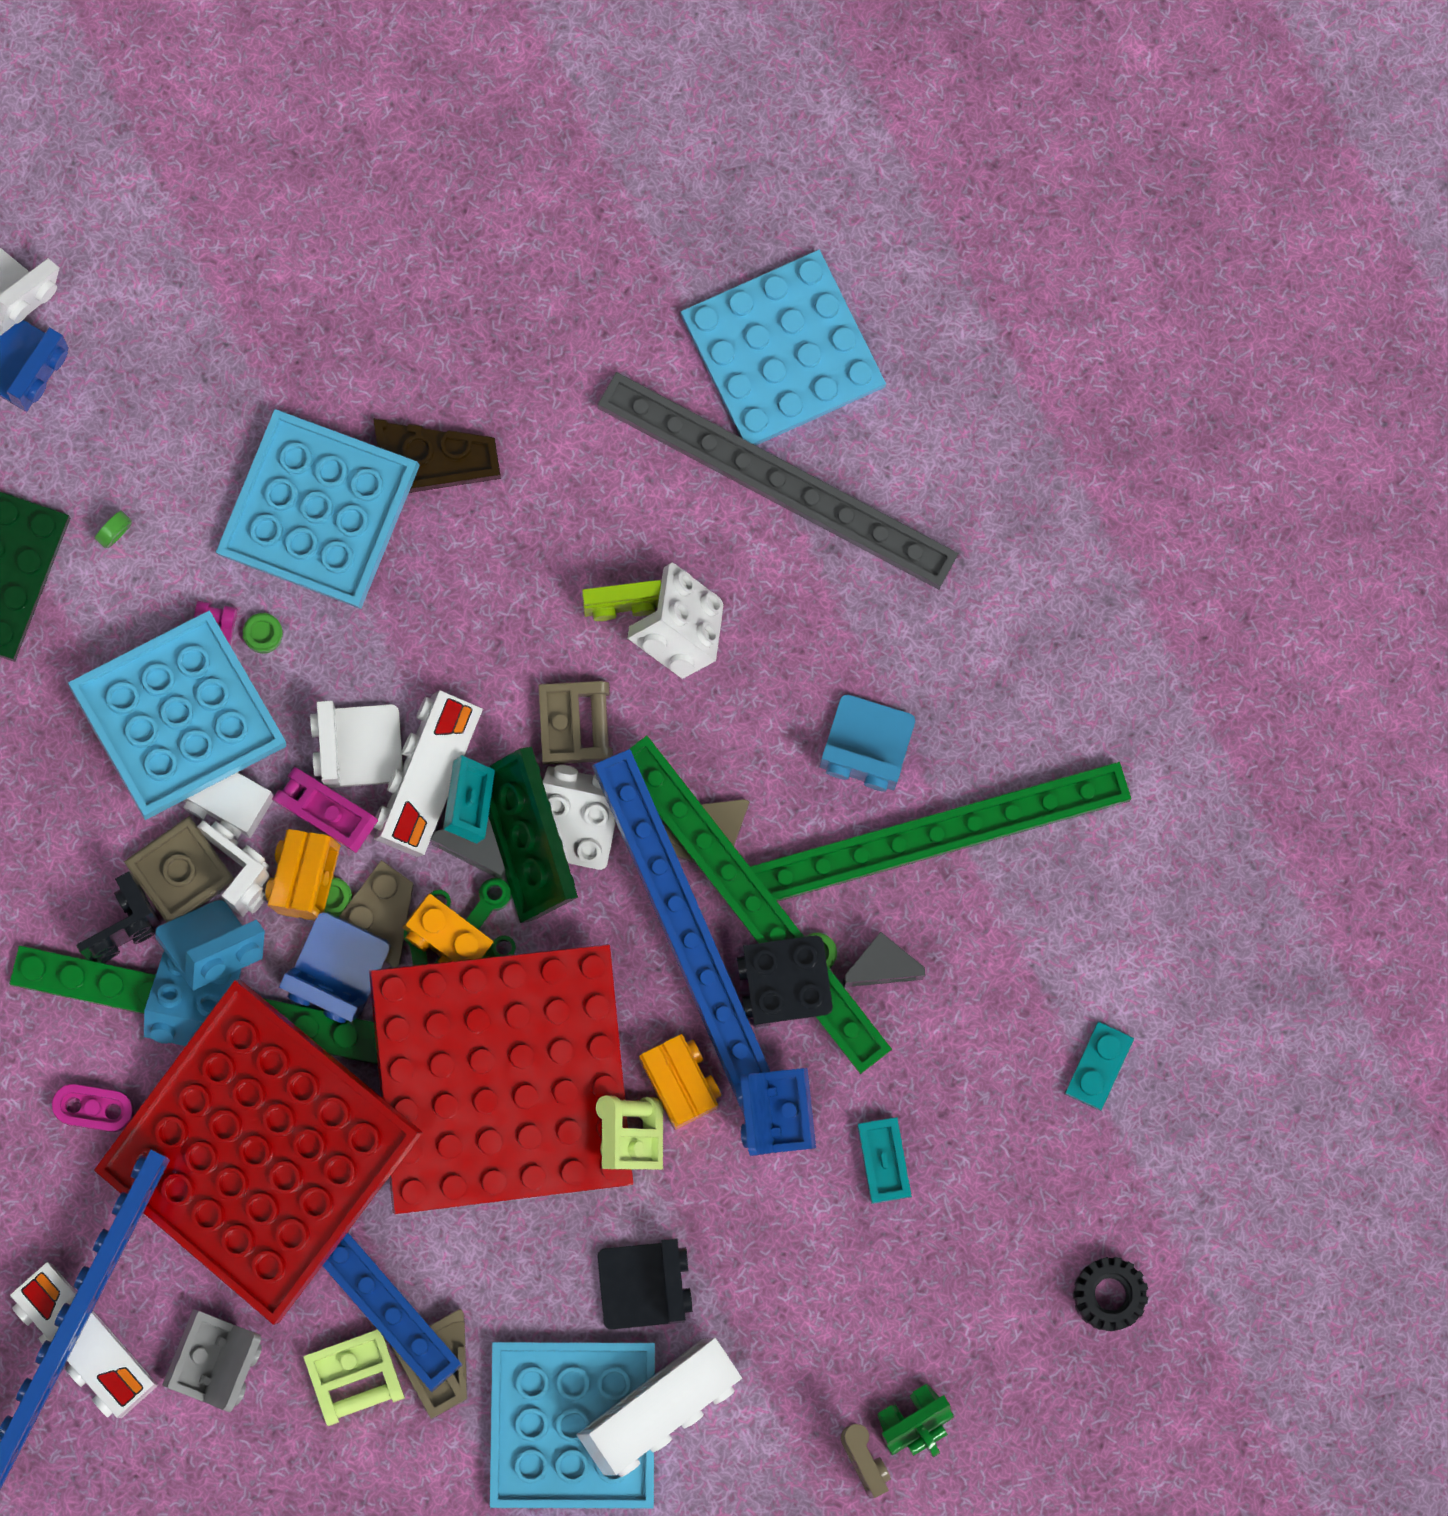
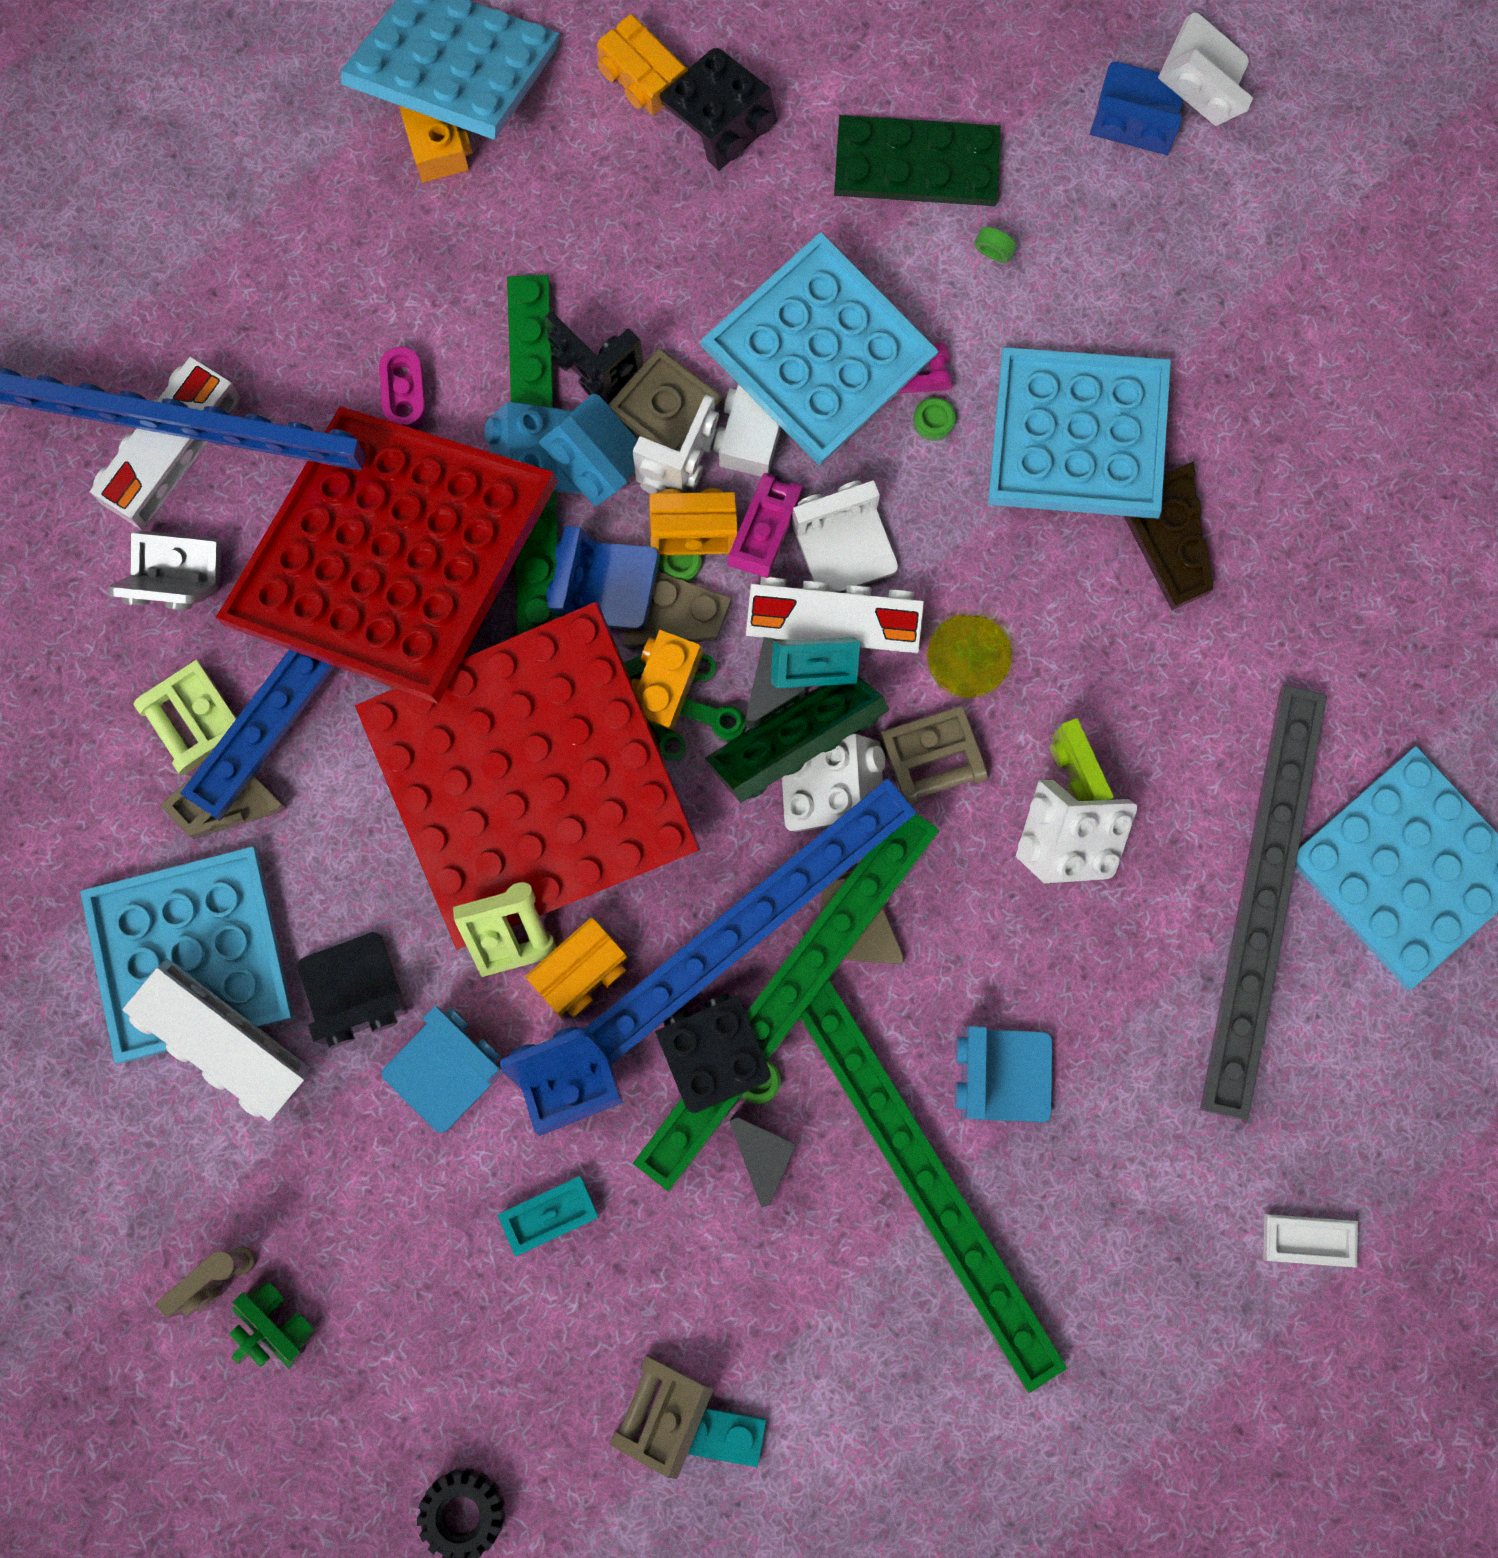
camera: 80 degrees right, 0 degrees up
none -> dark azure bracket [382,1006,503,1133]
none -> dark tan plate [609,1355,714,1479]
none -> clear neon green tile [926,614,1011,699]
none -> white tile [1263,1214,1358,1268]

